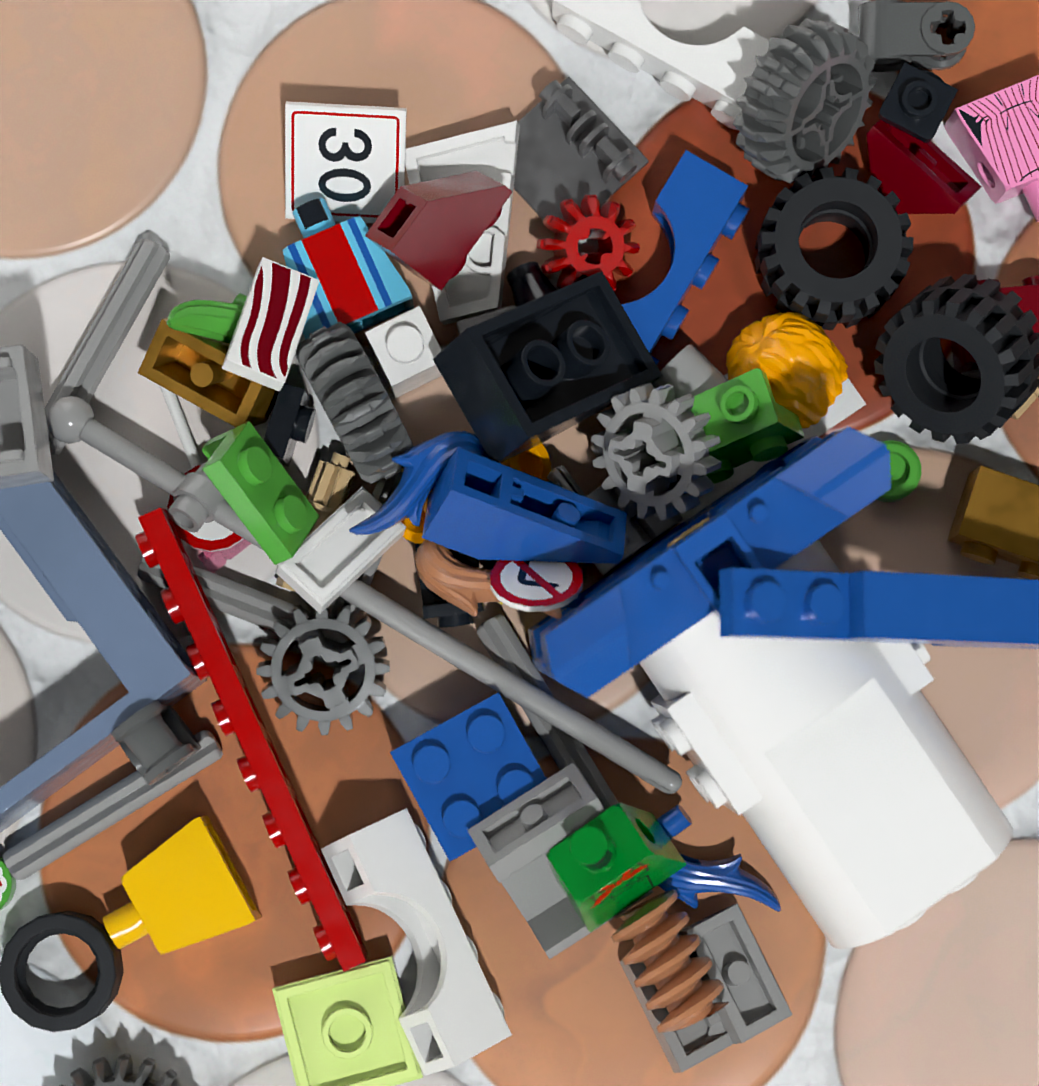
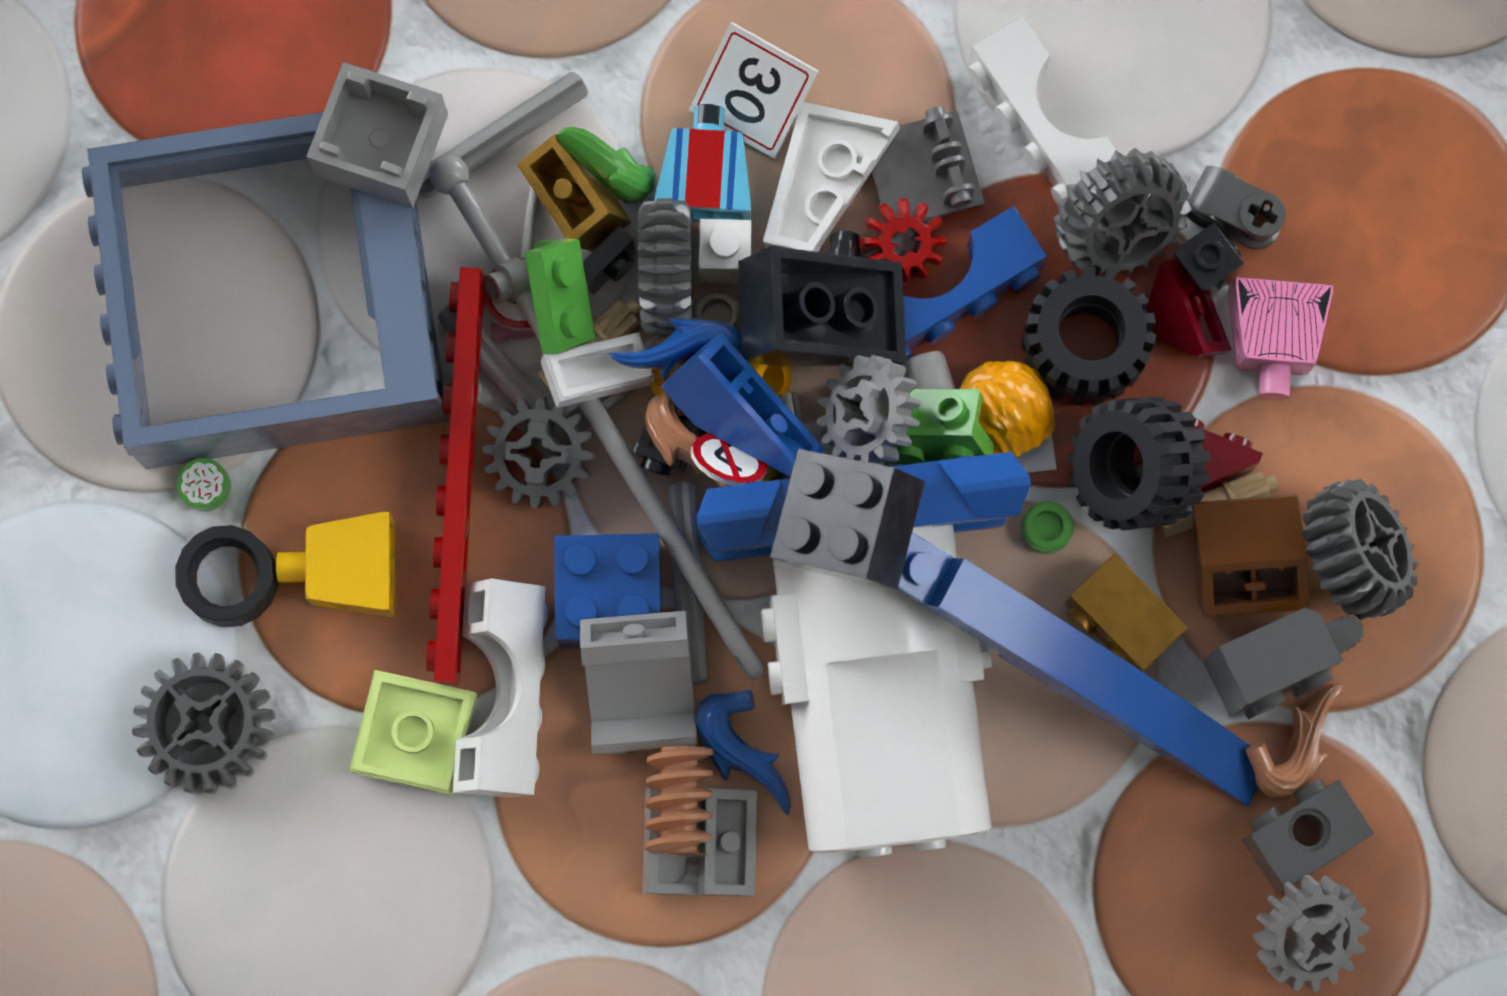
camera: 30 degrees right, 5 degrees down
light grey axle [3,730,223,880] -> none
dark grey piece [111,700,202,786] -> none
tile [221,257,320,391] -> none
dark red slope [365,171,512,291] -> none
green torso [546,803,687,932] -> none
none -> dark tan plate [693,292,741,331]
none -> piece [770,449,925,590]

